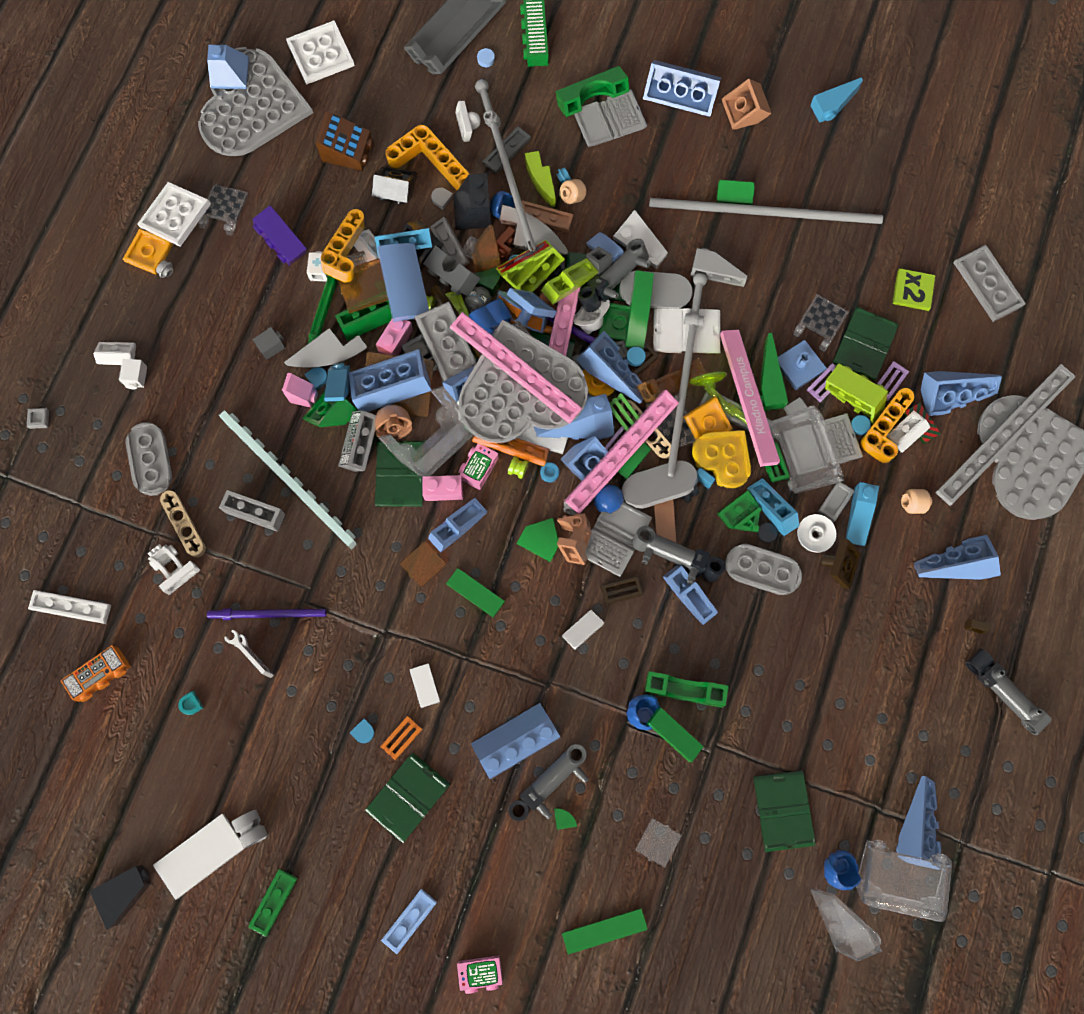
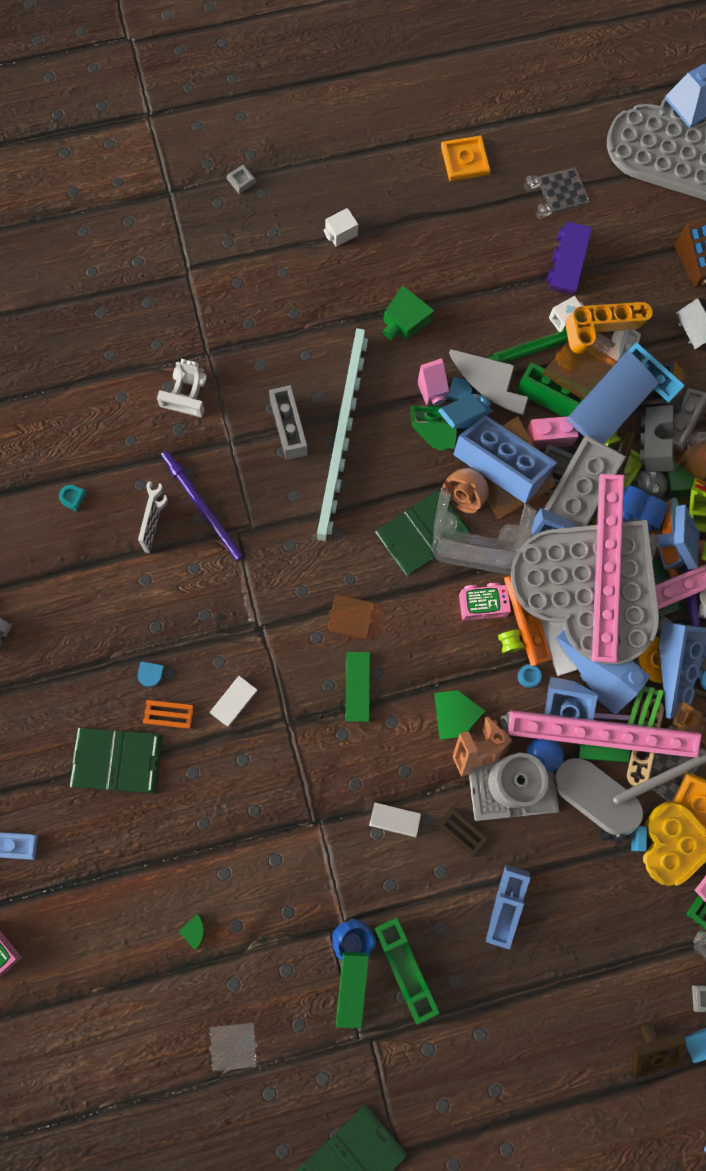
camera: 50 degrees right, 0 degrees up
white tile [28,590,111,624] -> none
brick [61,645,131,702] -> none
white slope [93,342,136,365] -> none
light grey tile [126,422,172,496] -> none
white plate [138,182,211,247] -> none
light grey plate [156,260,173,278] -> none
tan beam [160,491,206,558] -> none
dark grey brick [252,327,285,360] -> none
light grey brick [338,410,376,472] -> none
bright pink brick [423,475,463,501] -> none
medium blue slope [428,498,487,552] -> none
medium blue slope [471,703,560,779] -> none
dark grey piece [508,744,589,821] -> none
green tile [562,908,648,955] -> none
dark grey piece [632,526,726,584] -> none
nougat tile [654,499,676,542] -> none
green slope [717,490,761,532] -> none
light grey tile [725,544,802,595] -> none
dark azure slope [747,478,800,536] -> none
black tile [757,523,778,543] -> none
white dish [797,514,836,552] -> none
none -> green torso [382,286,434,340]
none -> light grey wheel [488,753,548,809]

